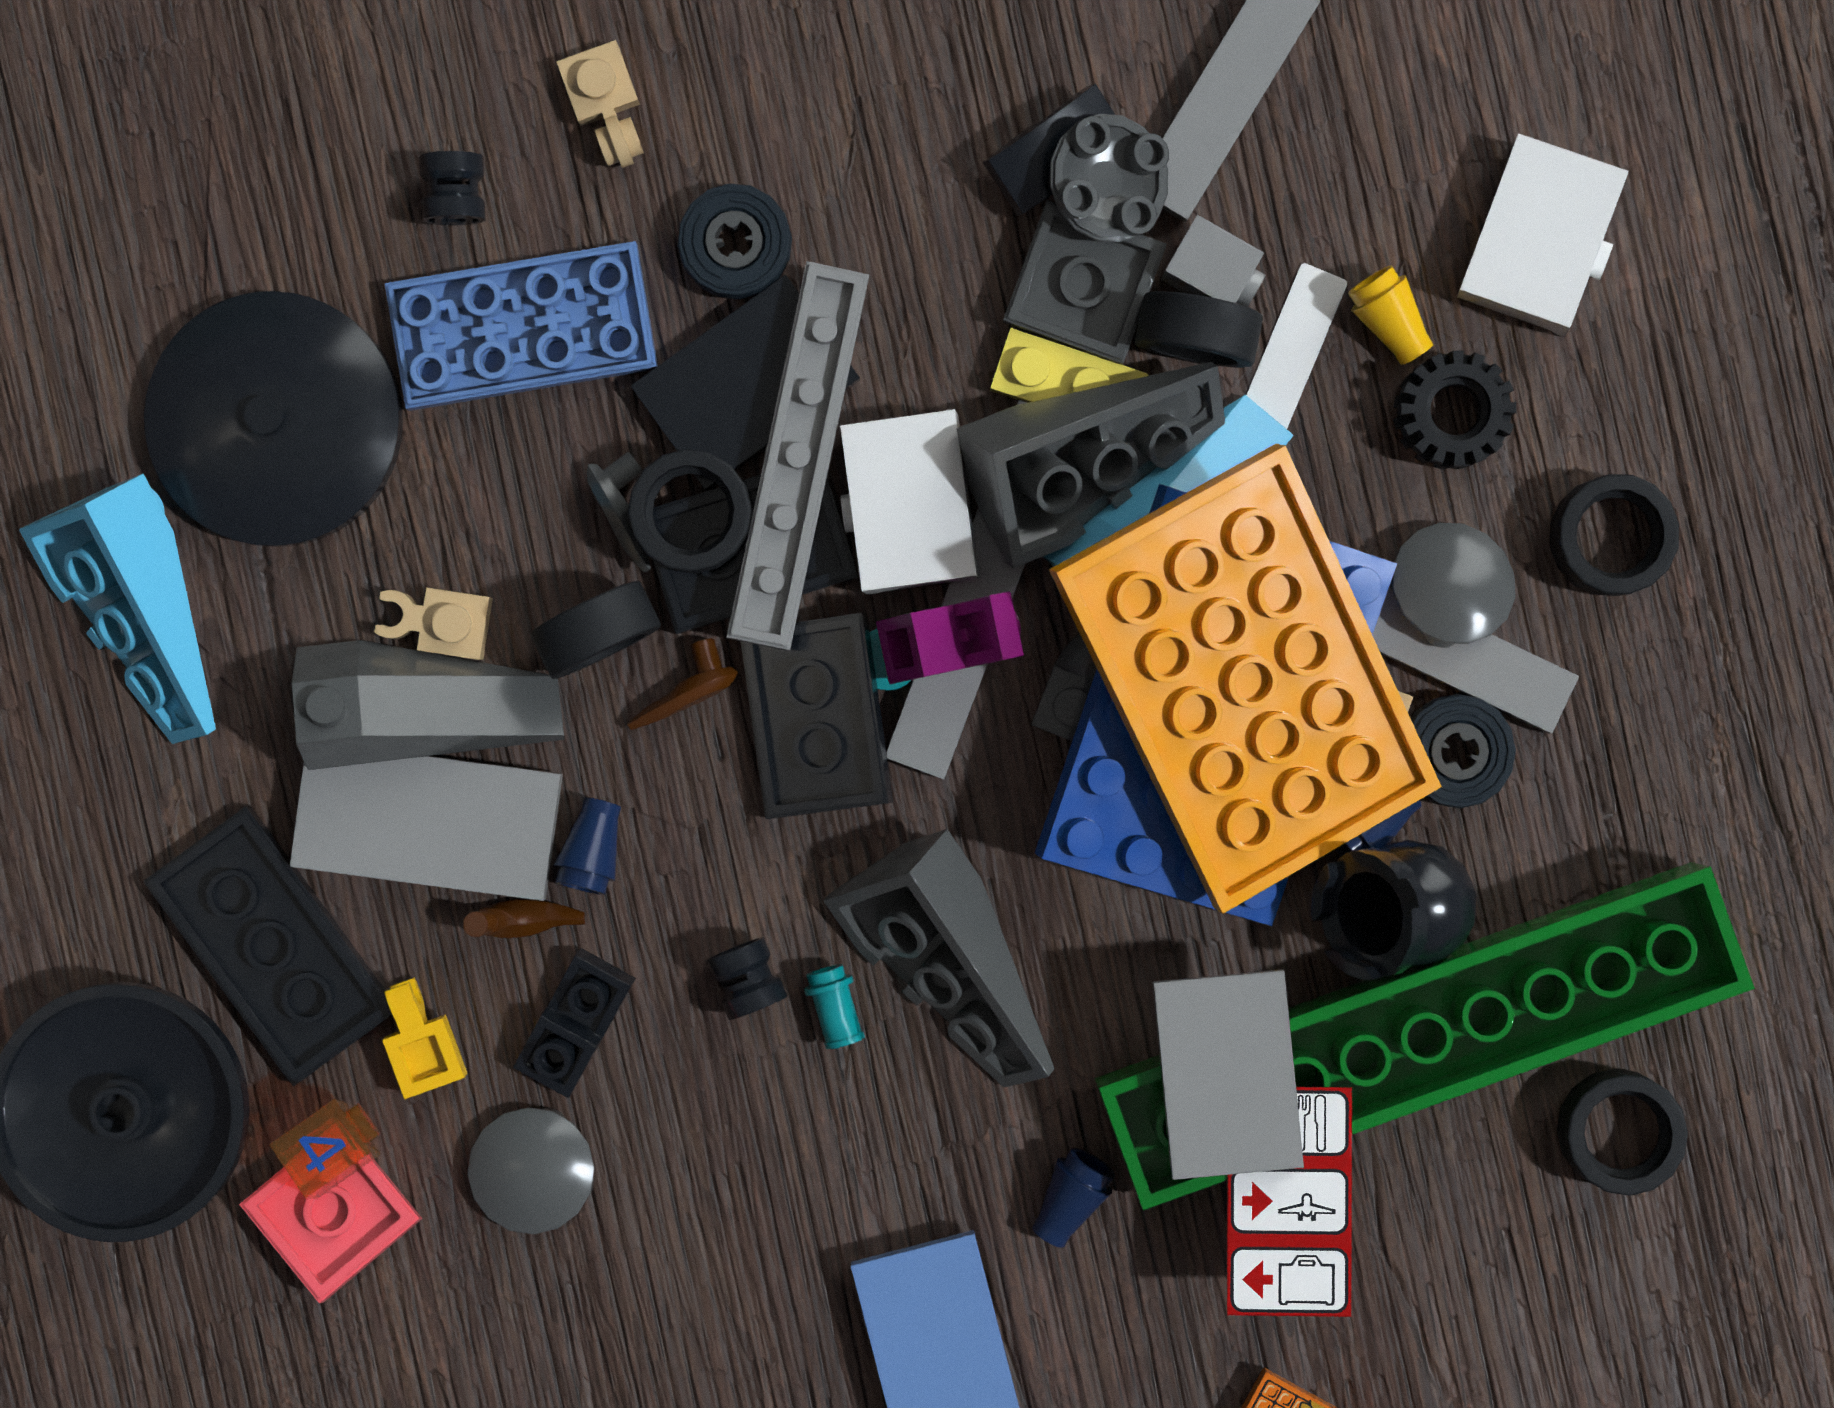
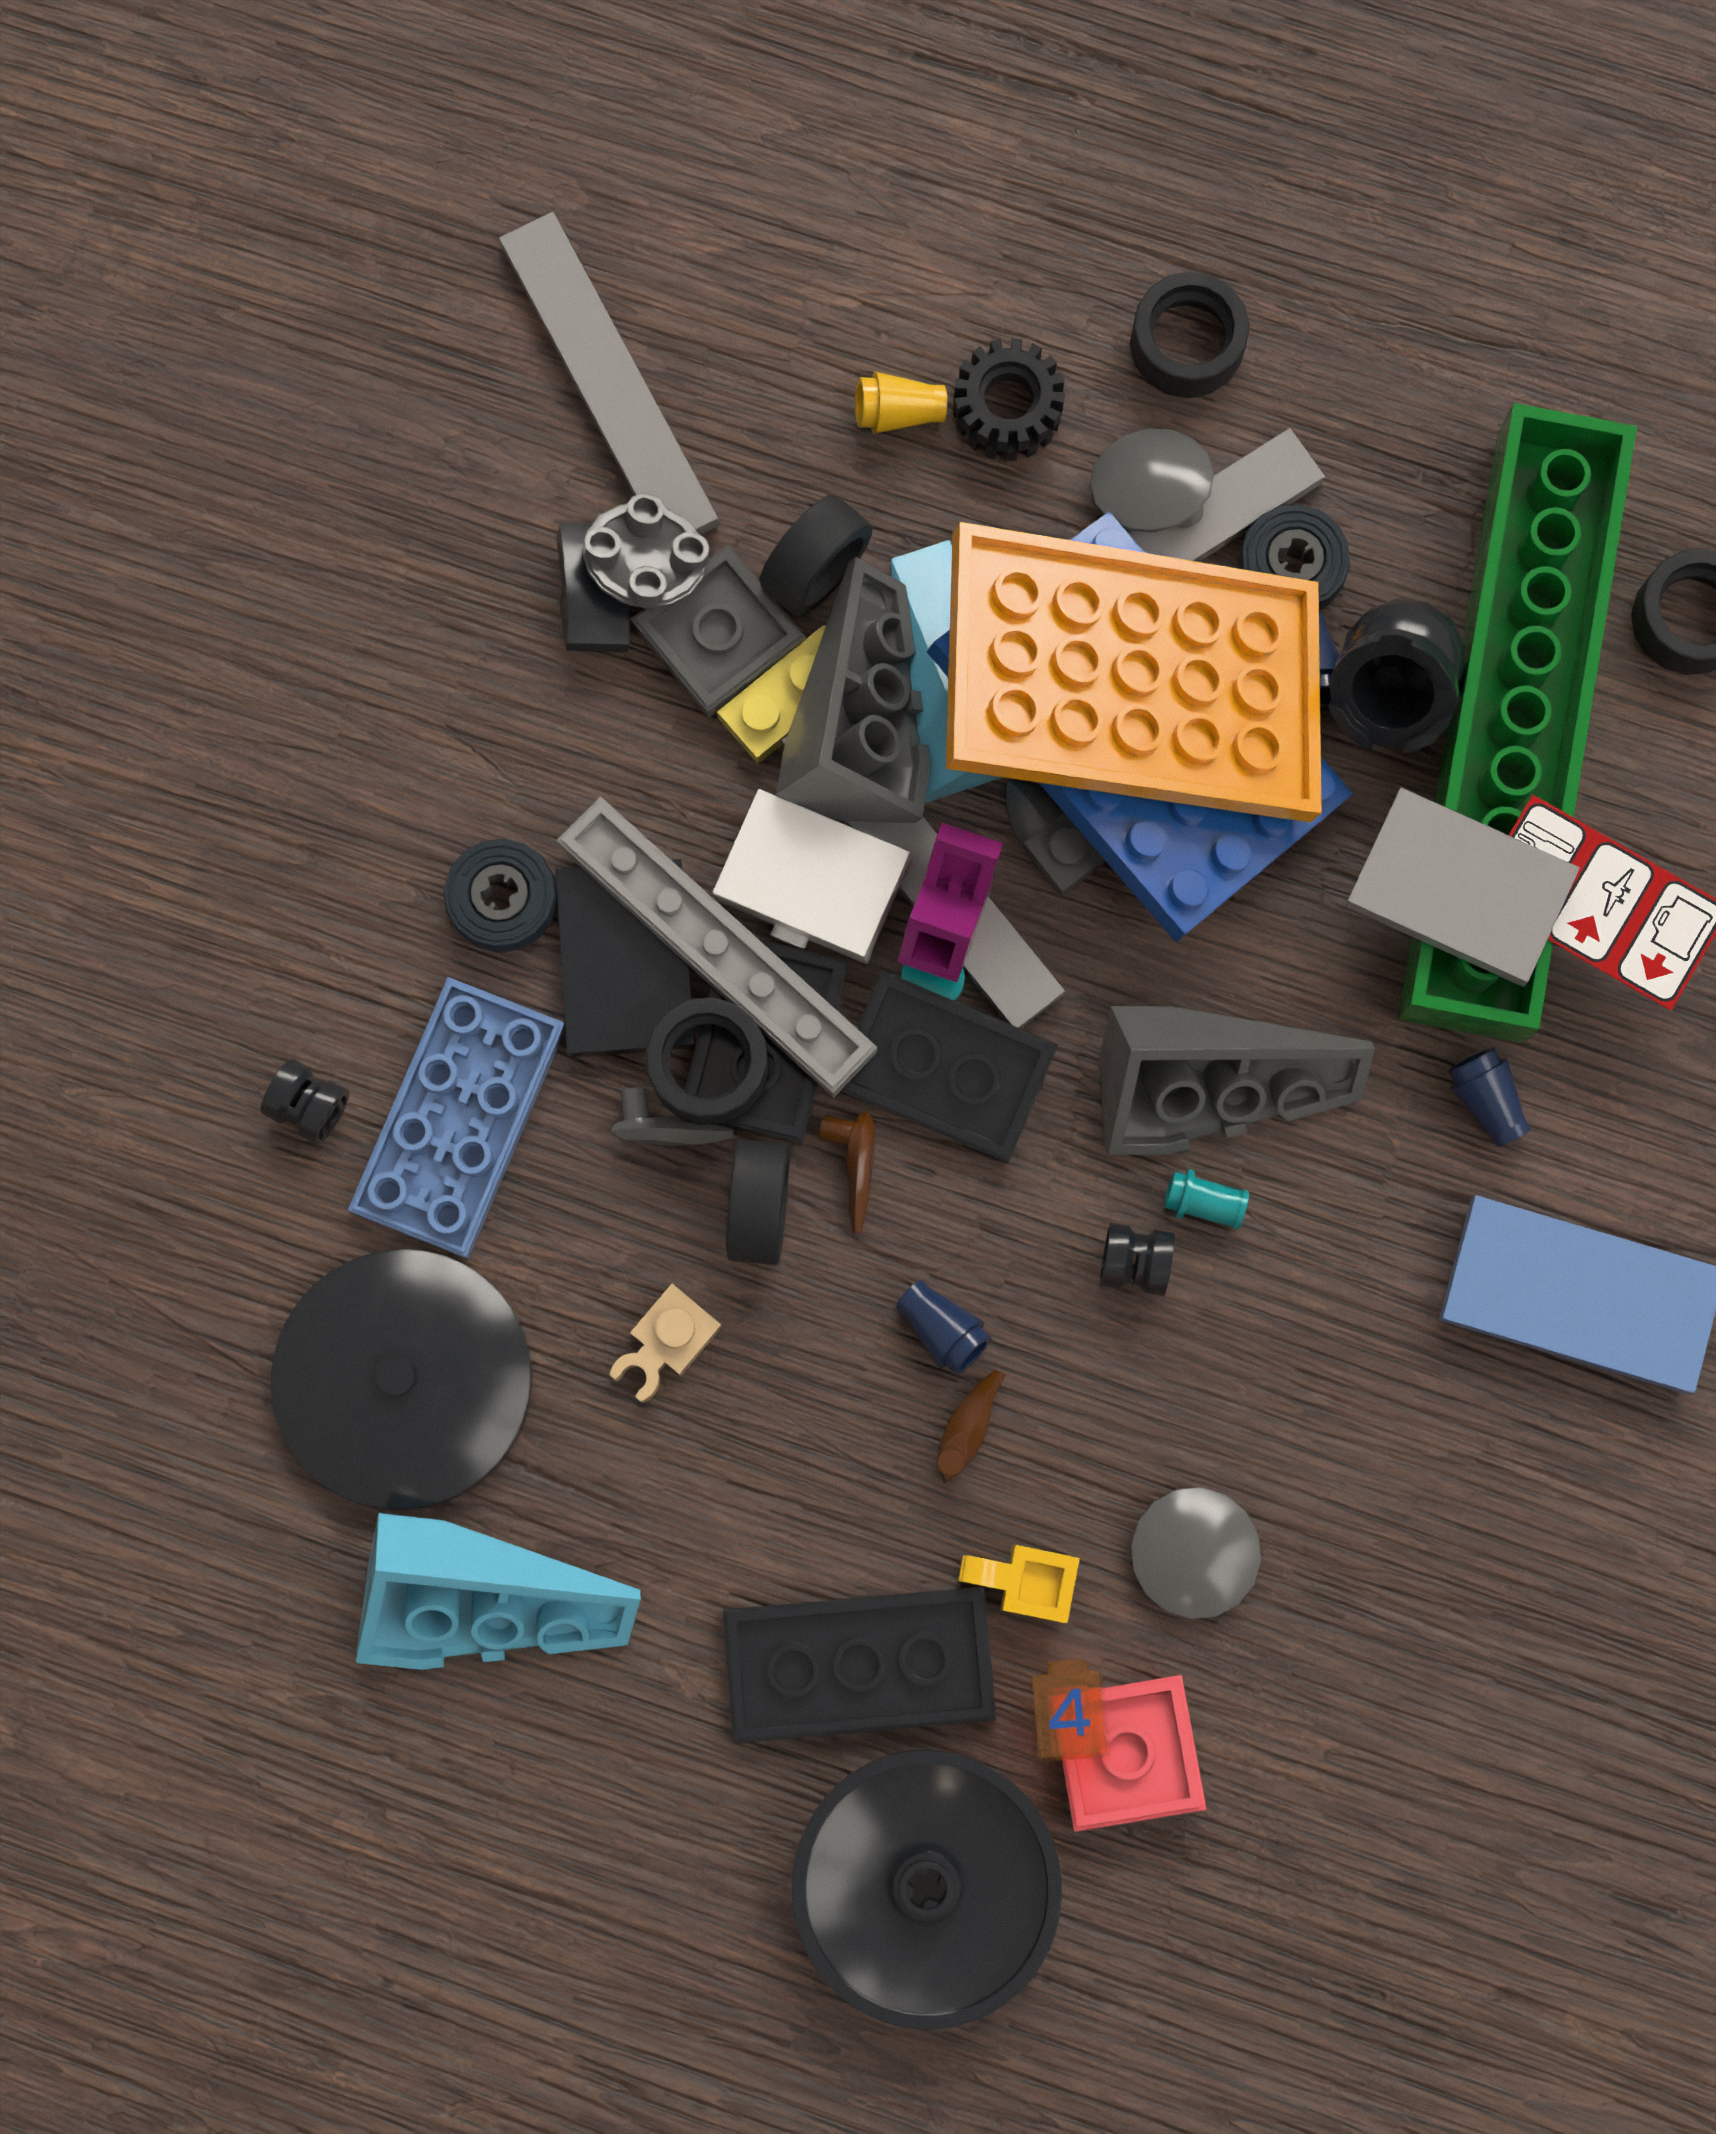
camera: 60 degrees left, 10 degrees down
light grey tile [290,756,563,901] -> none
dark grey wedge [292,640,565,770] -> none
black slope [513,948,636,1099] -> none
tan plate [556,40,644,168] -> none
light grey brick [1160,215,1266,307] -> none
white sticker [1246,263,1347,429] -> none
white container [1457,133,1629,337] -> none

